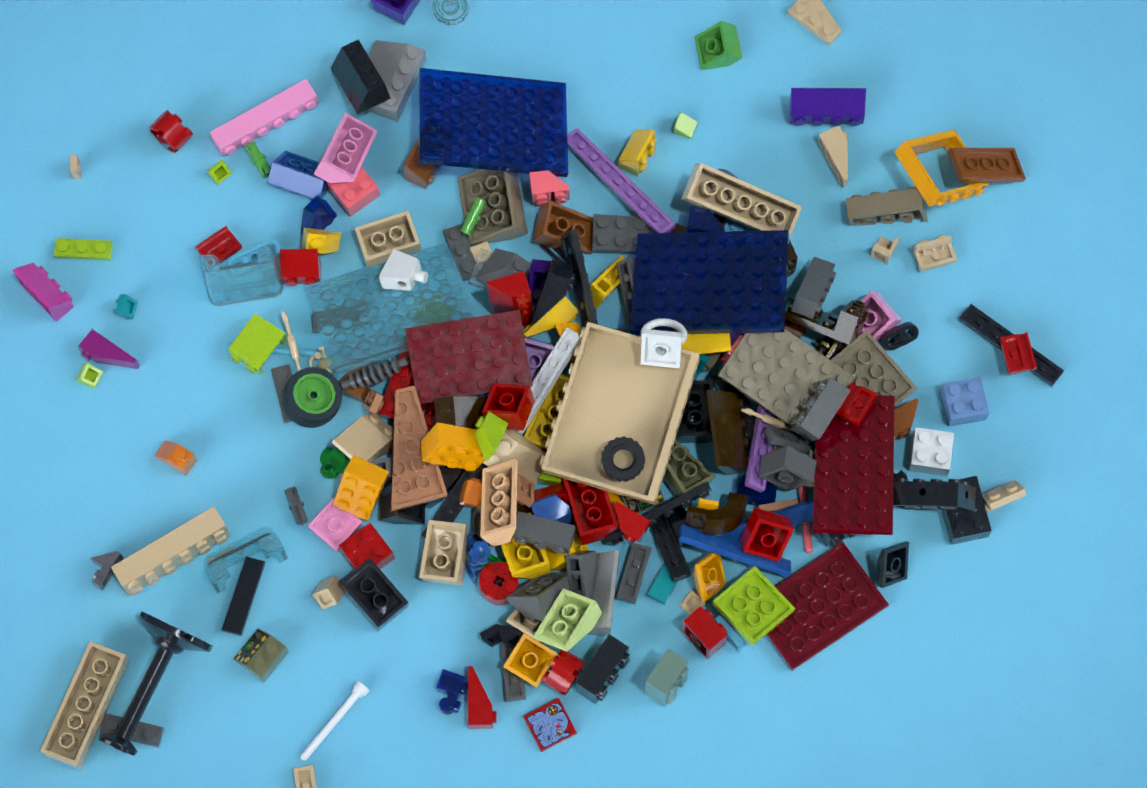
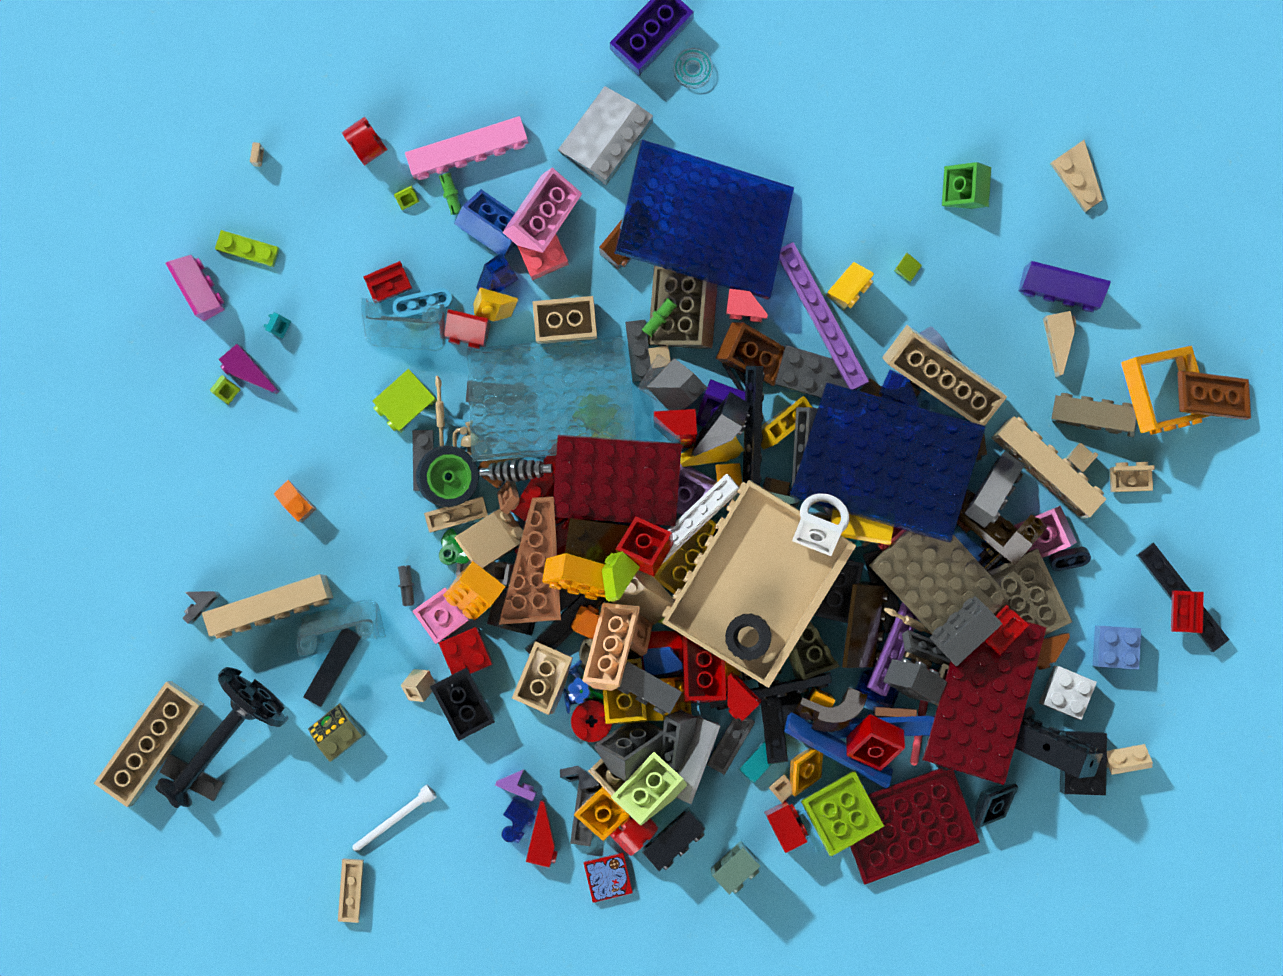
camera: 15 degrees right, 15 degrees up
black slope [331,39,391,114] -> none
white torso [379,249,428,291] -> none
none -> tan plate [424,497,488,533]
none -> medium lavender slope [495,769,537,801]
none -> tan brick [991,416,1106,519]

